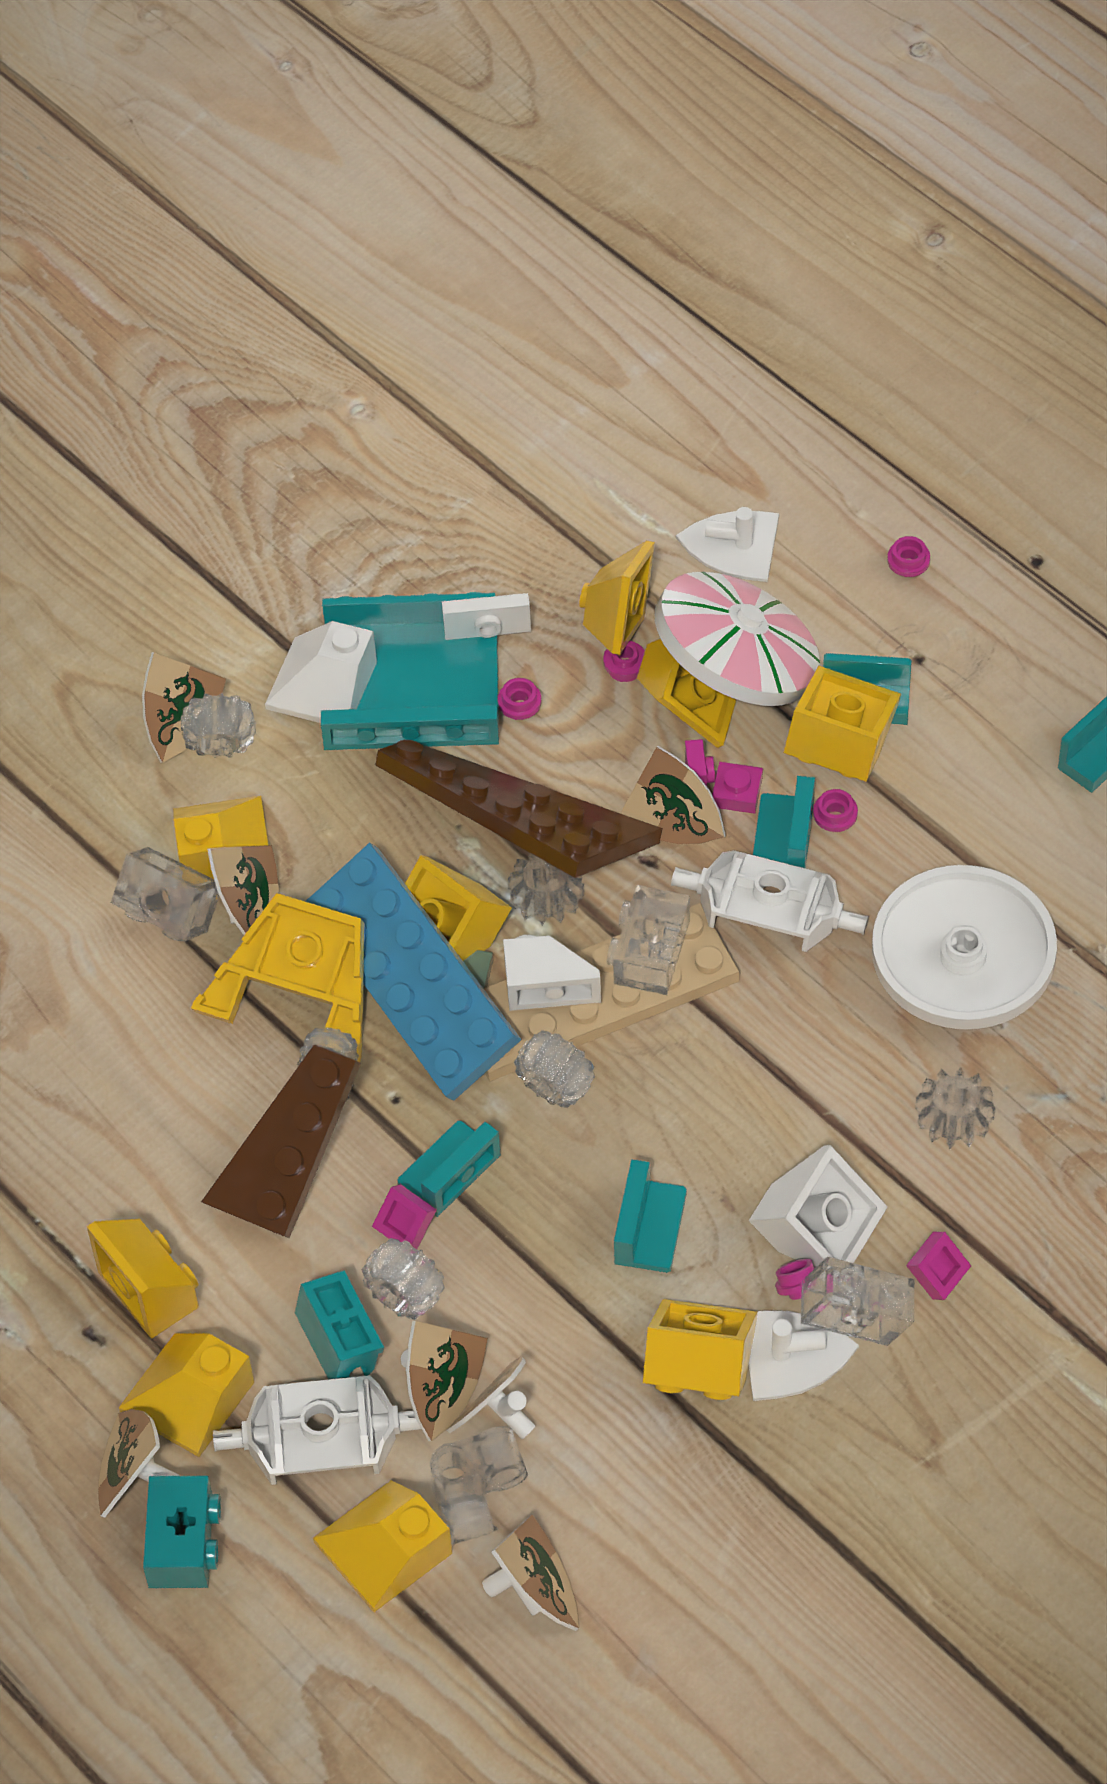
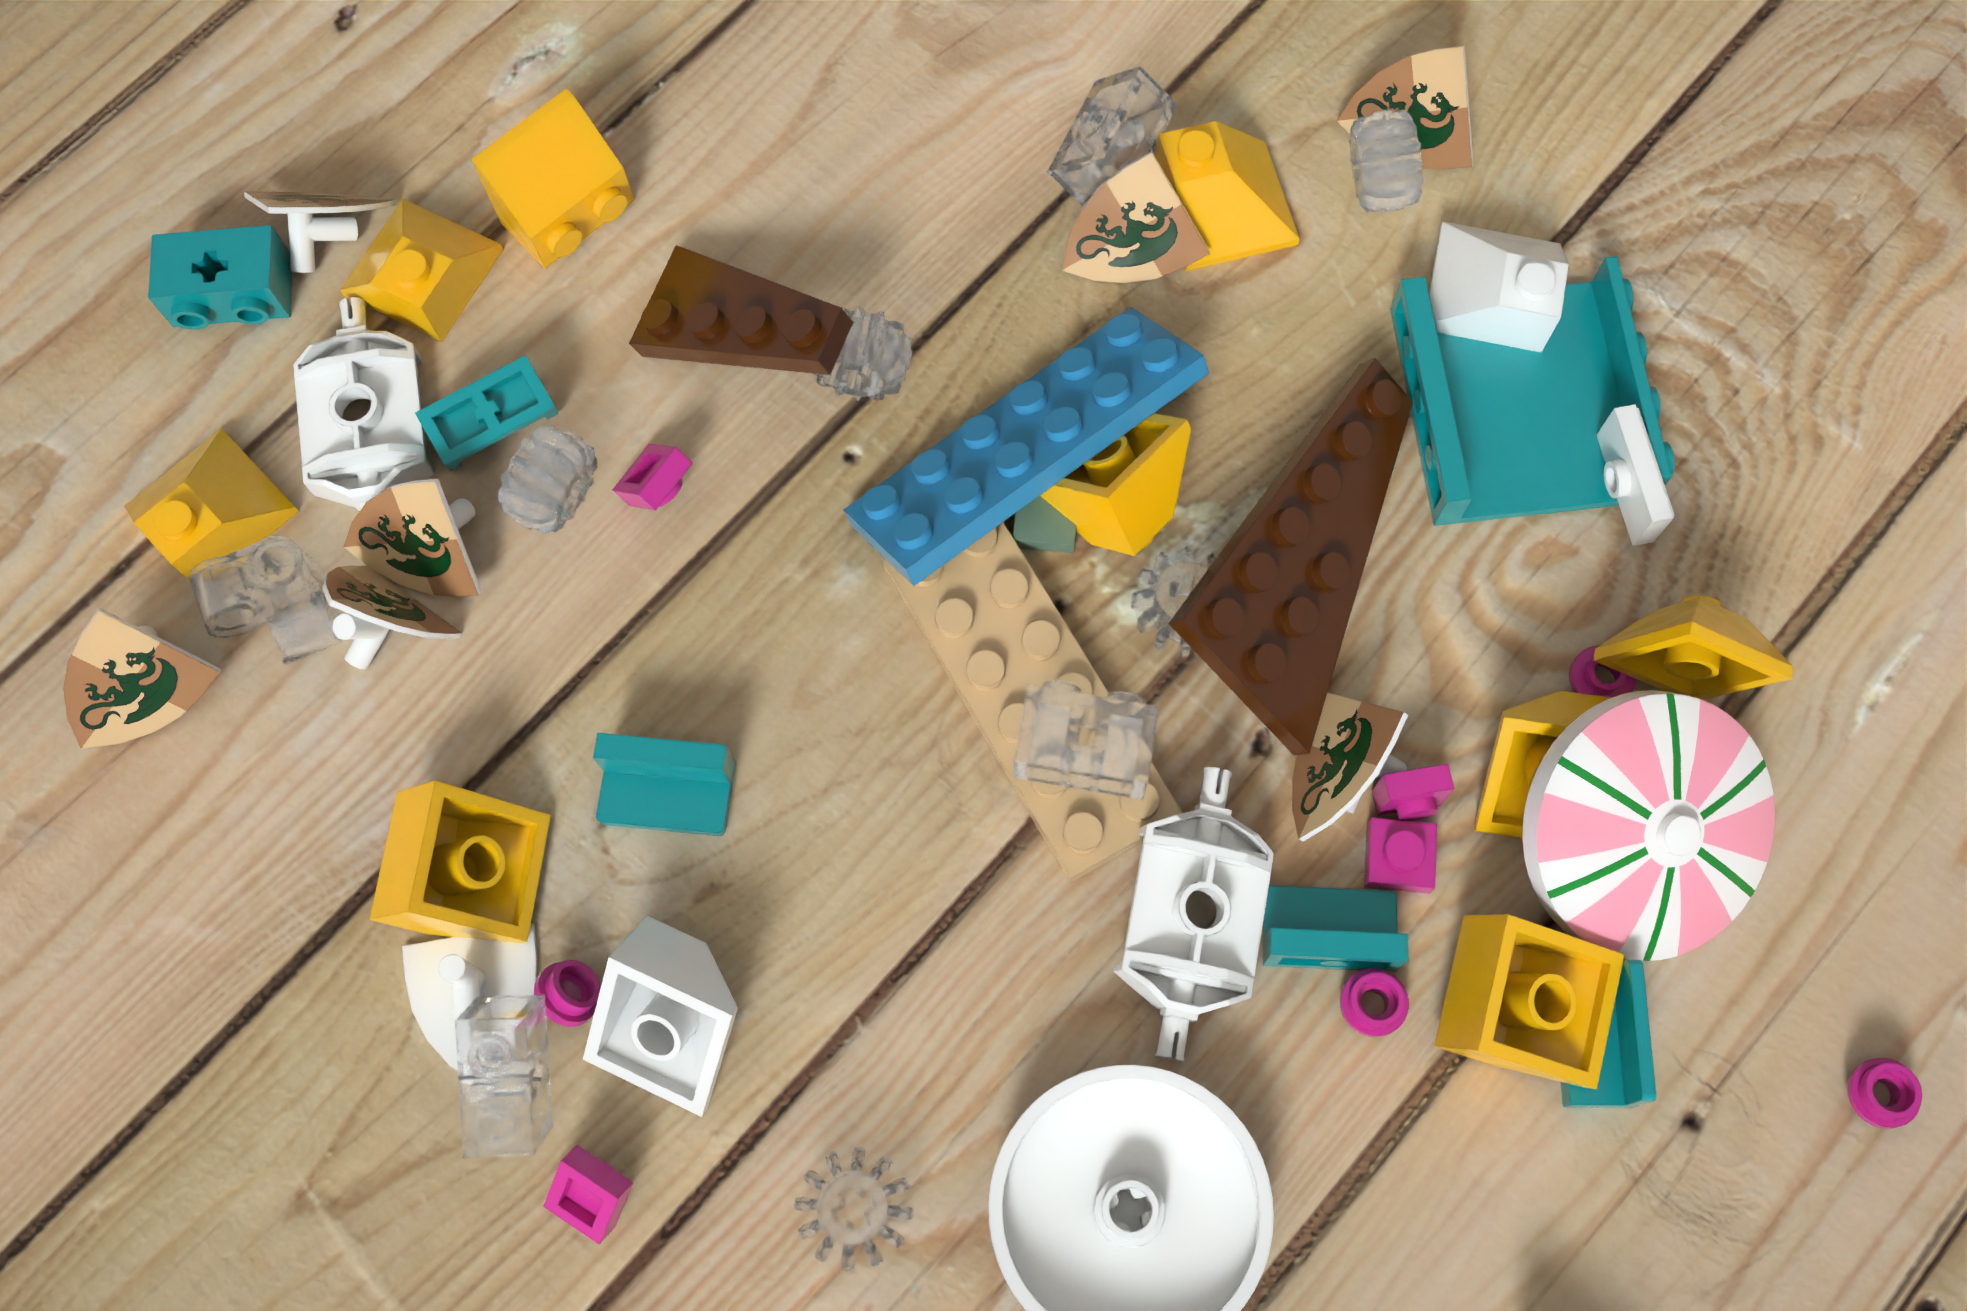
camera: 85 degrees right, 15 degrees up
yellow wing [191,893,365,1062] -> none
teal panel [397,1121,501,1217] -> none
dark pink plate [498,678,541,720] -> none
white slope [503,935,601,1011] -> none
clear gear [514,1030,595,1108] -> none
white shield [676,507,779,582] -> none

